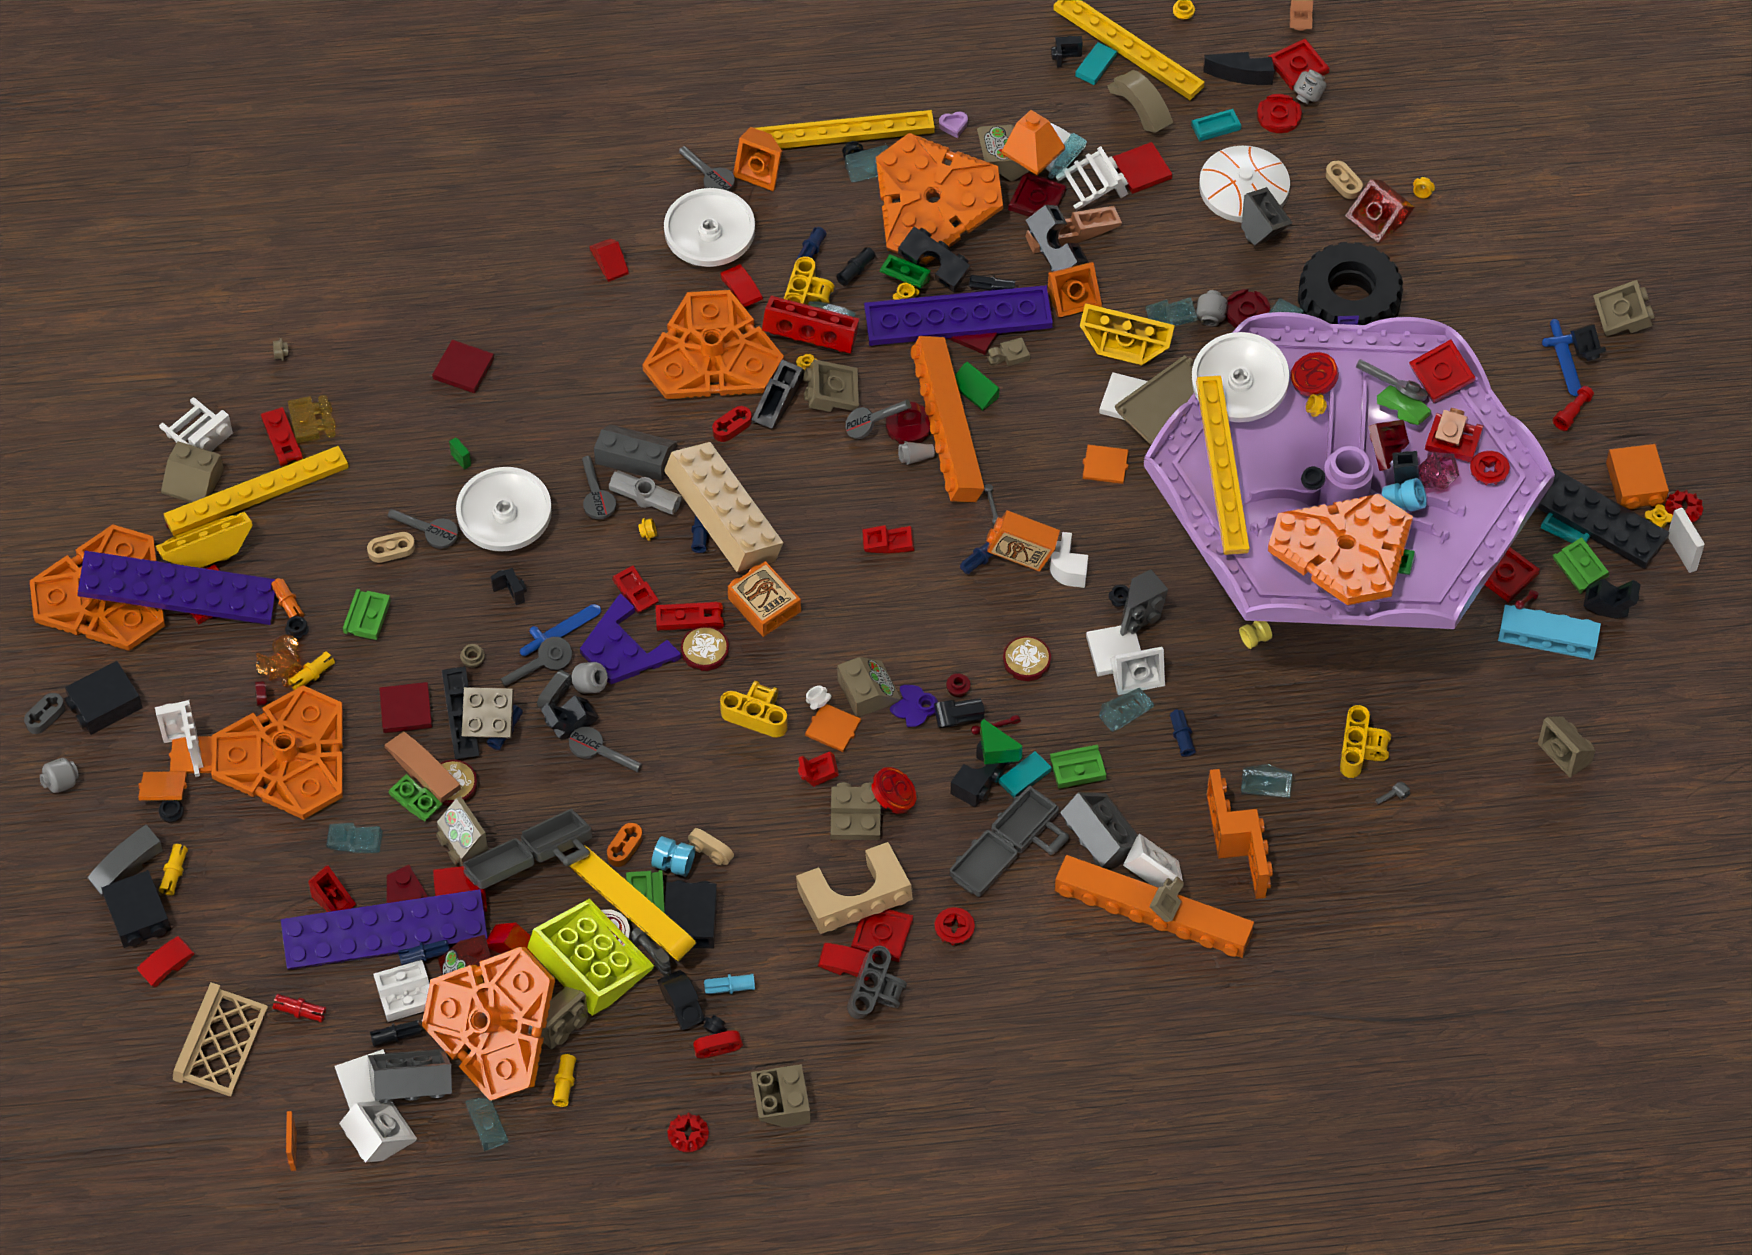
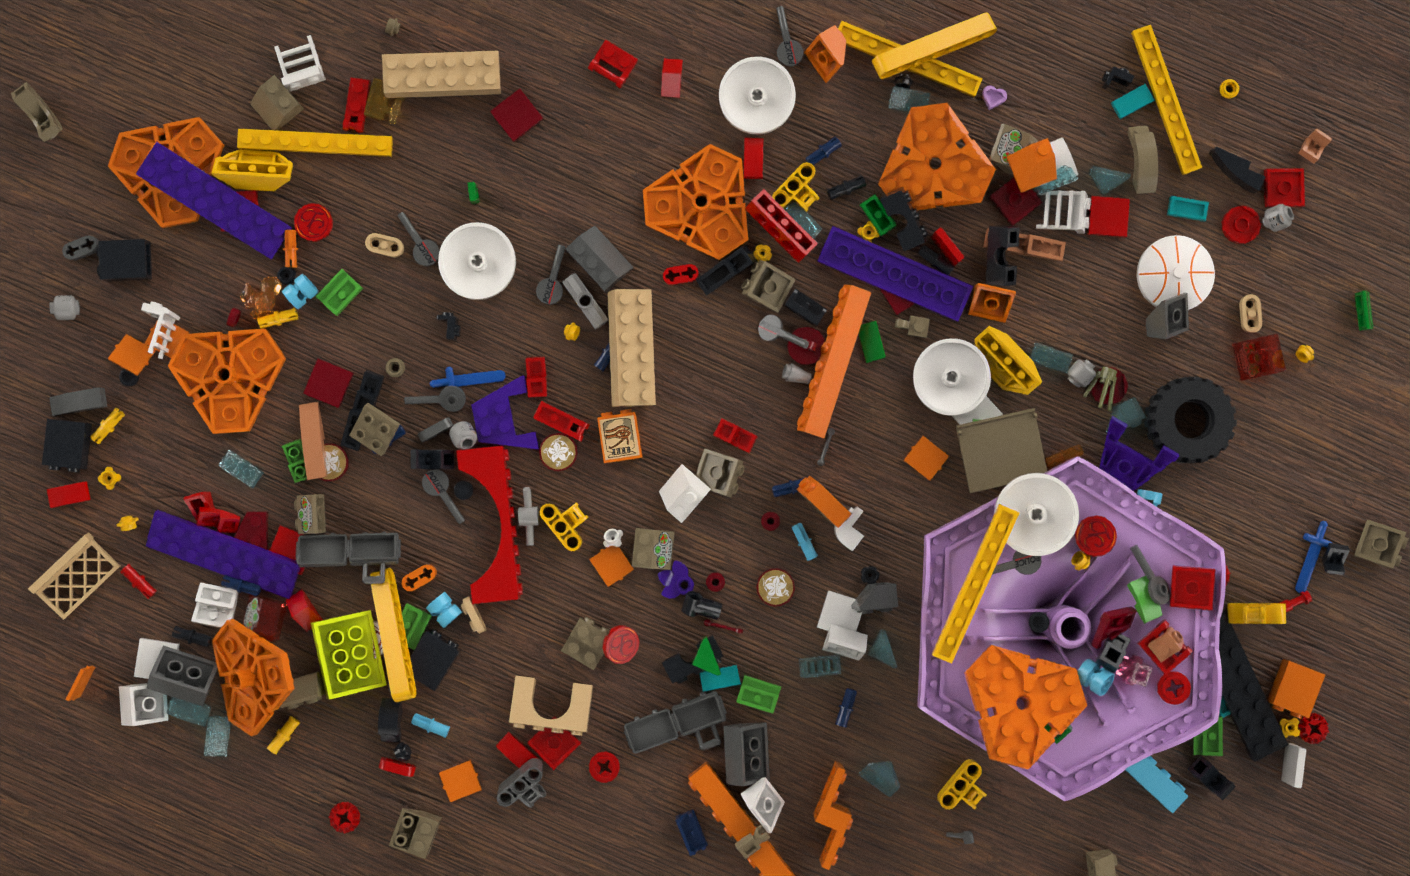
camera: 30 degrees right, 30 degrees up
red bracket [798,751,839,787] -> none
none -> yellow plate [98,467,121,490]
none -> yellow plate [116,516,139,531]
none -> clear light blue slope [166,696,211,726]
none -> red slope [197,507,240,533]
none -> medium azure wheel [282,273,319,310]
none -> red tile [294,203,333,242]
none -> tan brick [382,51,501,98]
none -> orange piece [439,760,482,802]
none -> black plate [454,481,474,500]
none -> red arch [456,446,523,604]
none -> light grey piece [518,487,539,546]
none -> red plate [588,39,638,89]
none -> white slope [659,464,711,523]
none -> dark blue hinge [675,809,708,856]
none -> dark tan plate [695,448,745,497]
none -> dark red plate [761,512,780,531]
none -> black hinge [784,289,827,327]
none -> medium azure axle [792,523,818,561]
none -> clear light blue slope [868,629,897,668]
none -> yellow beam [872,13,997,79]
none -> white dish [913,339,991,416]
none -> red tile [930,227,964,266]
none -> dark grey piece [992,551,1042,575]
none -> olive plant [1083,367,1117,411]
none -> clear light blue slope [1089,166,1131,195]
none -> yellow piece [1227,603,1286,624]
none -> green slope [1355,291,1373,331]

